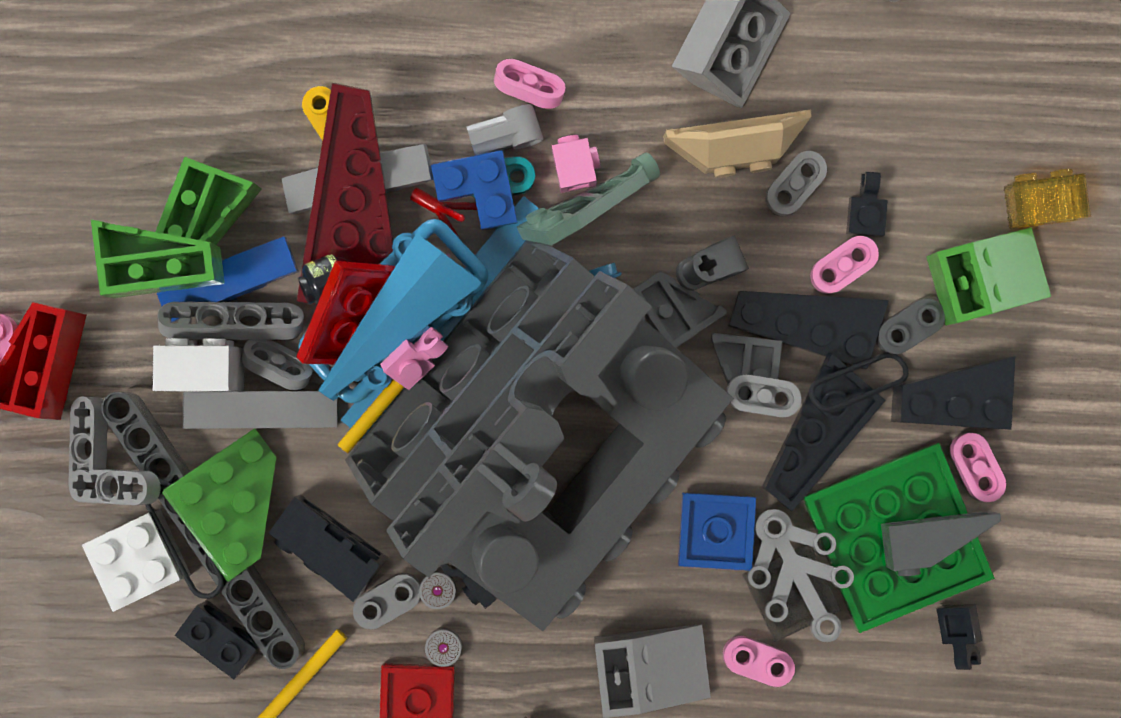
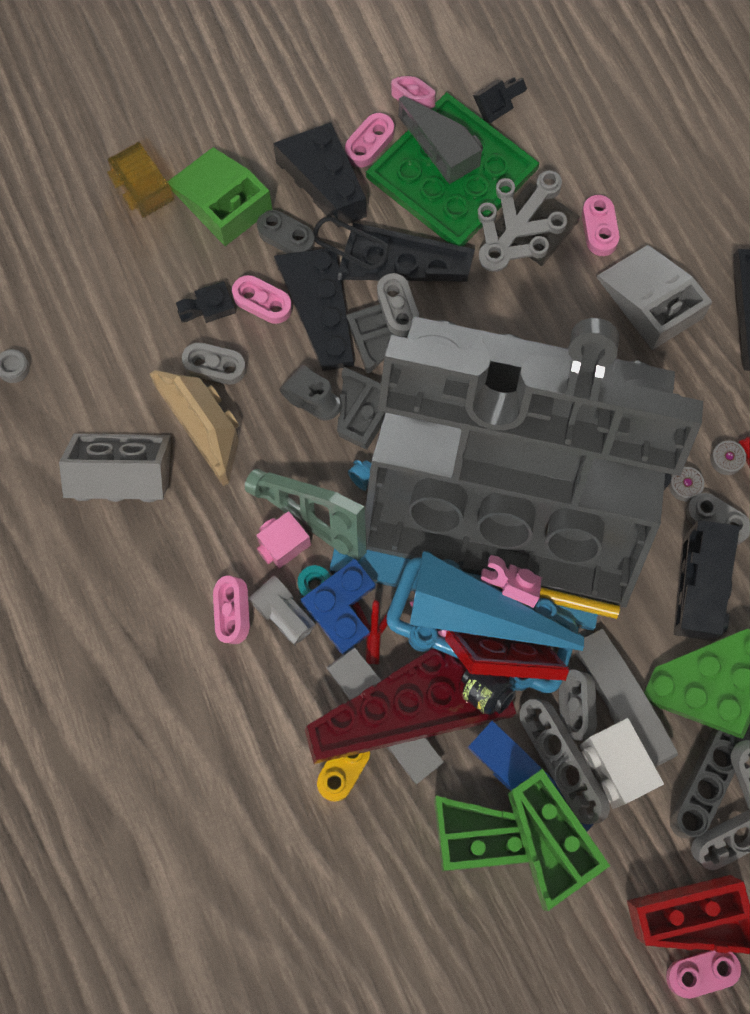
camera: 115 degrees left, 15 degrees down
blue plate [678,492,756,571] -> none
none -> bright pink plate [391,76,435,109]

